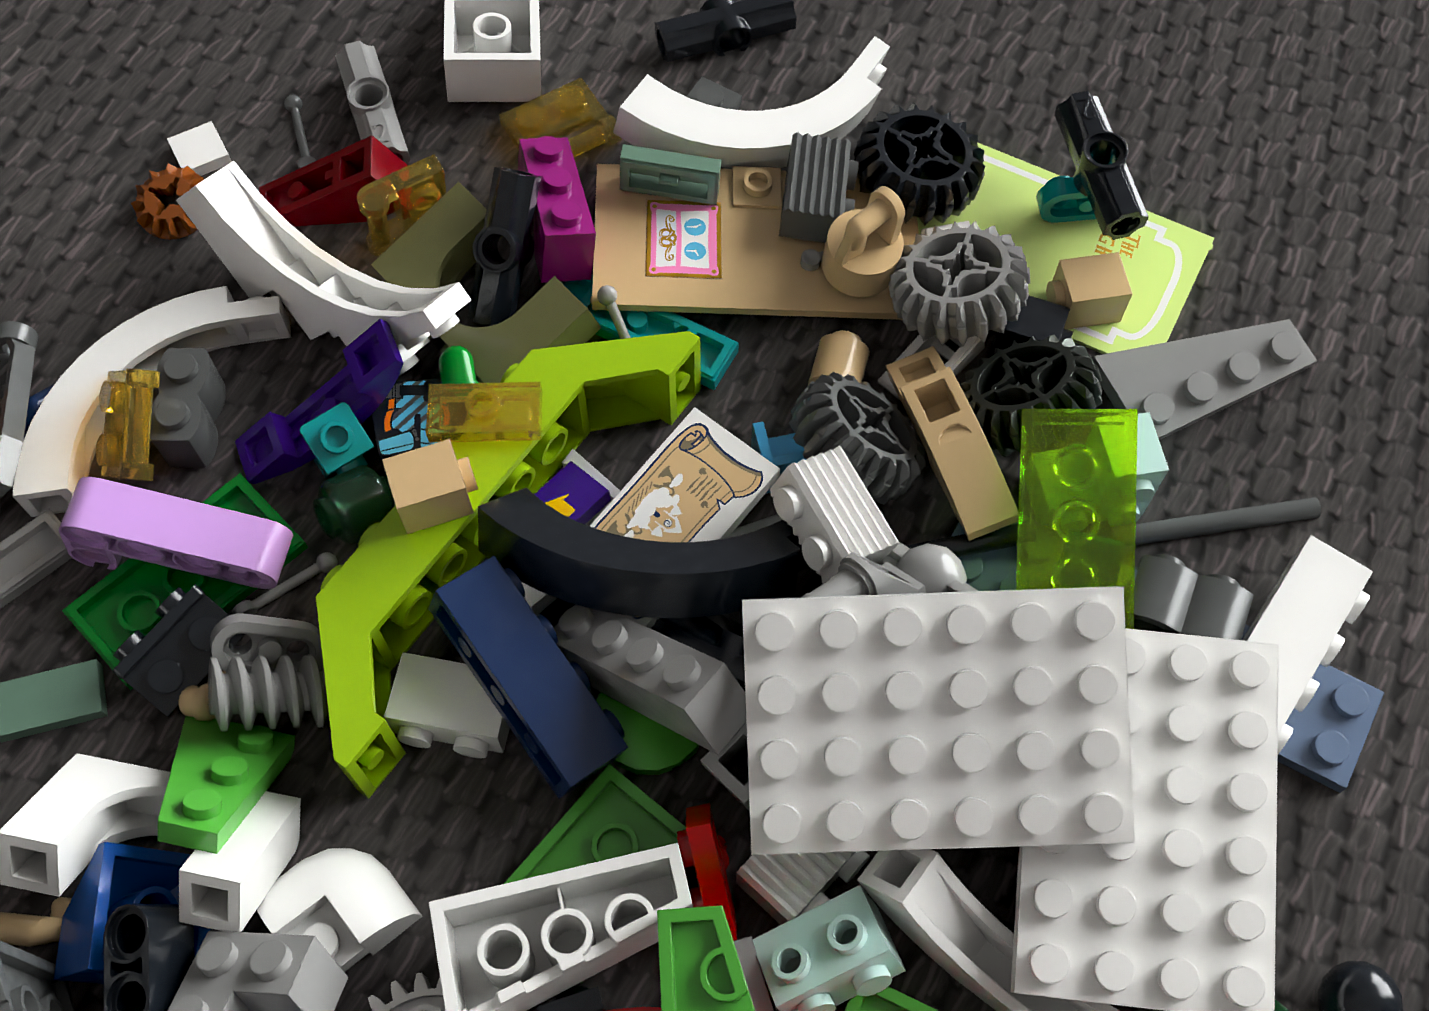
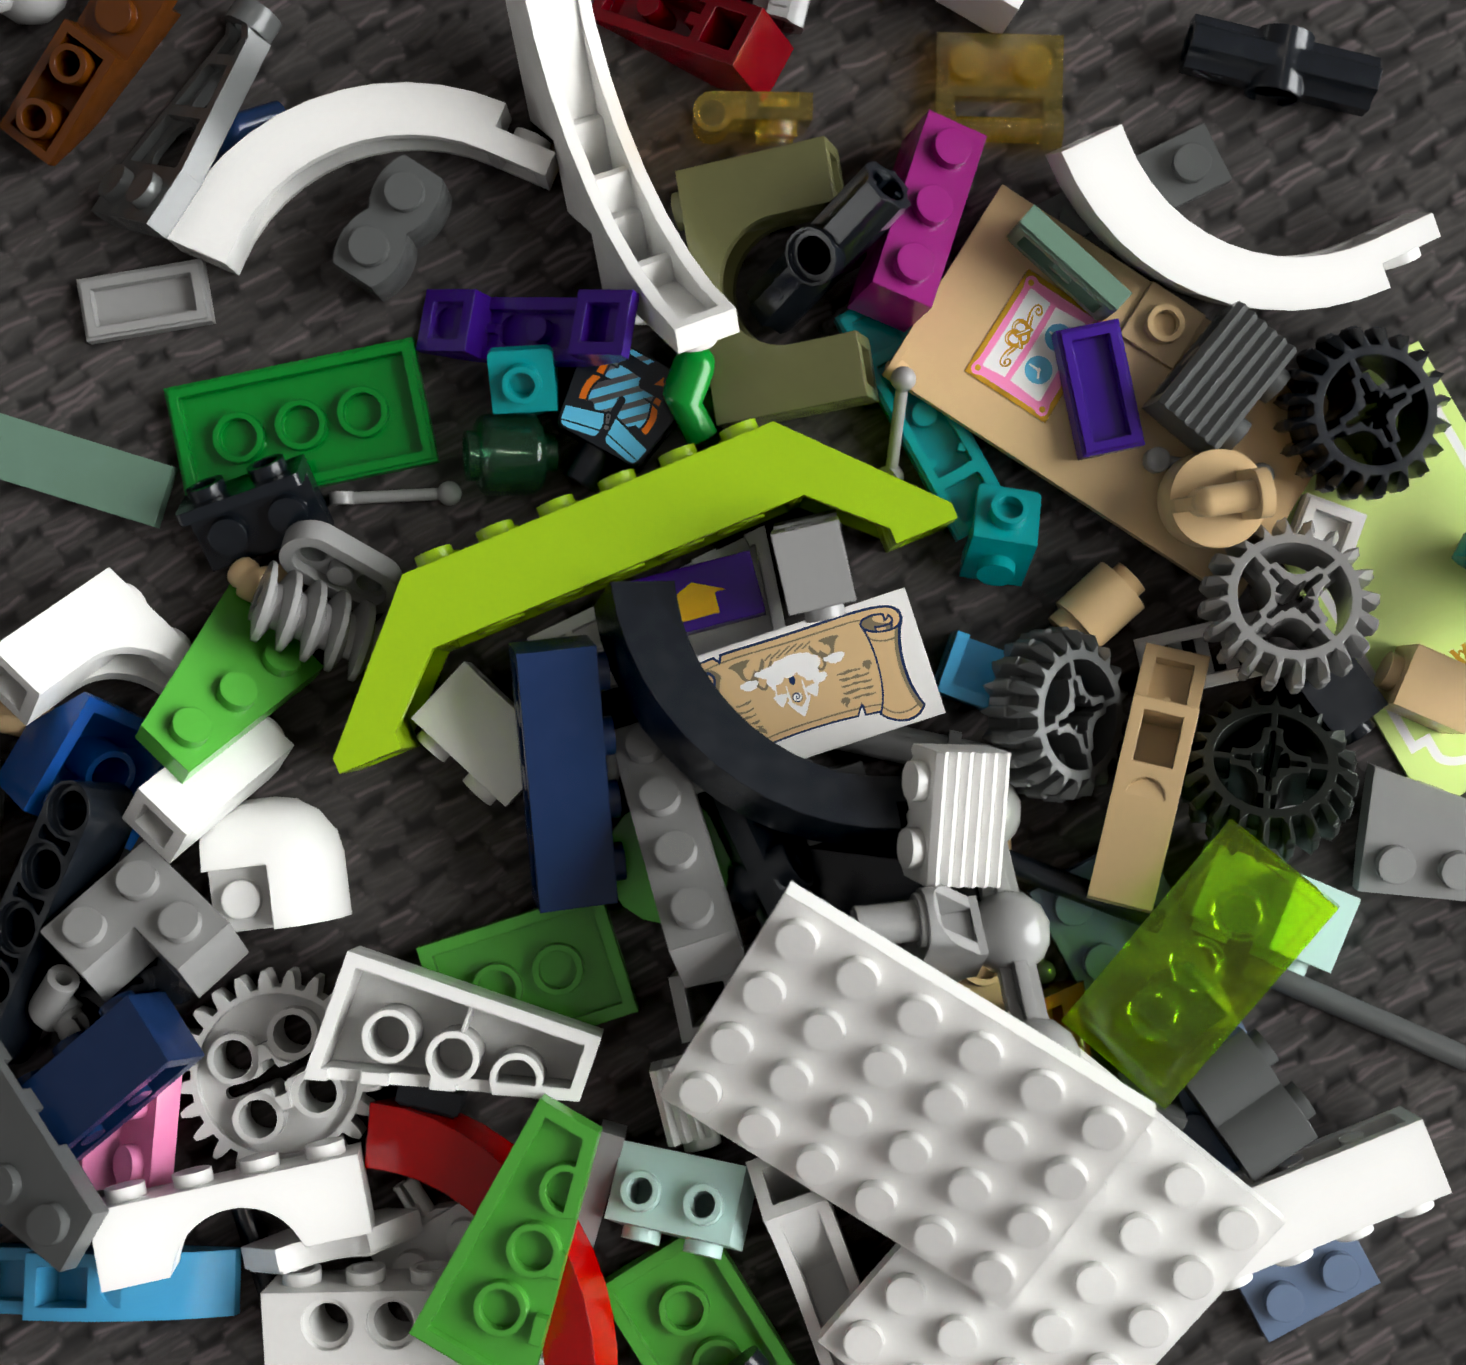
camera: 30 degrees right, 25 degrees up
lavender beam [59,477,293,589] -> none
clear yellow plate [96,369,160,481] -> none
tan brick [382,439,478,534] -> none
clear yellow plate [426,382,542,443] -> none
red plate [677,803,737,941] -> none
none -> light grey arch [771,509,857,623]
none -> teal bracket [959,483,1041,586]
none -> dark purple tile [1051,318,1145,460]

